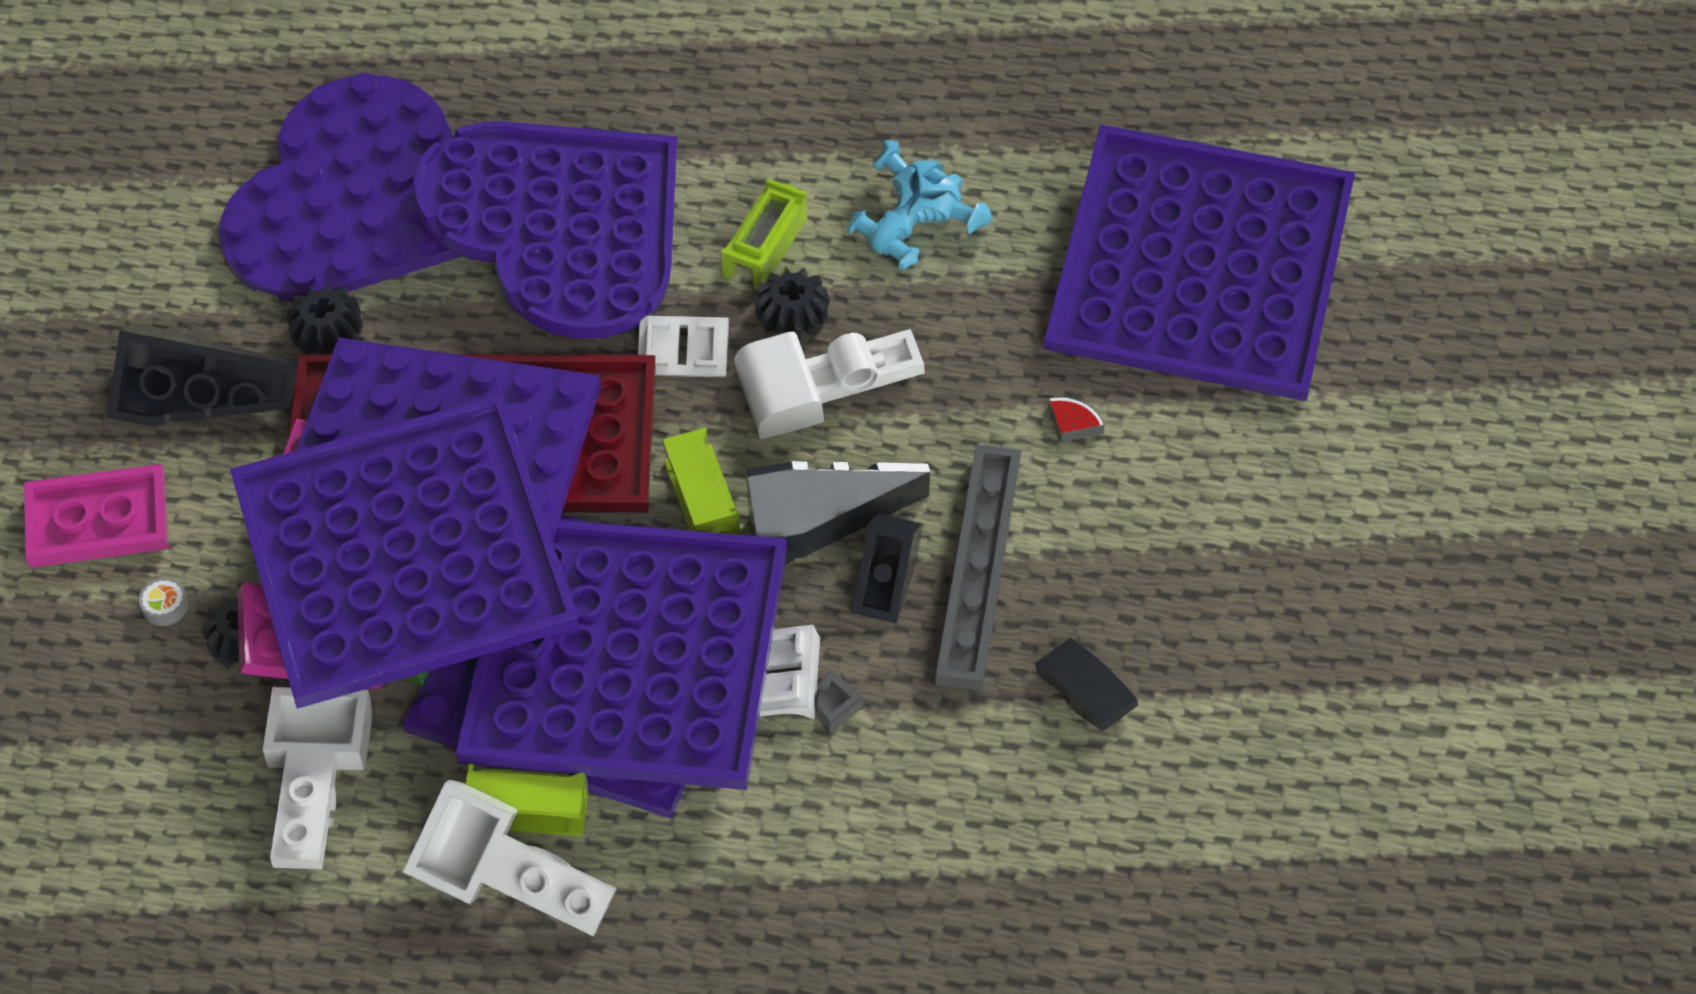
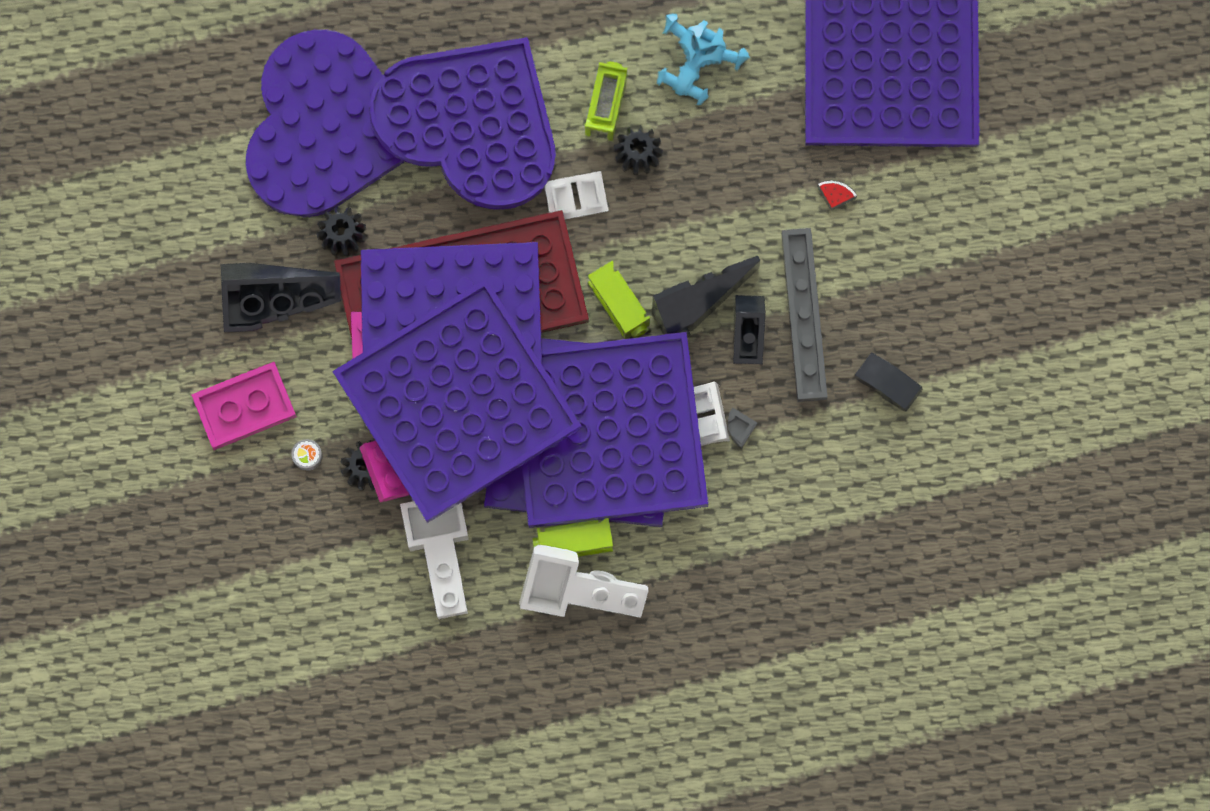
camera: 15 degrees left, 20 degrees up
white plate [734,329,925,439] -> none

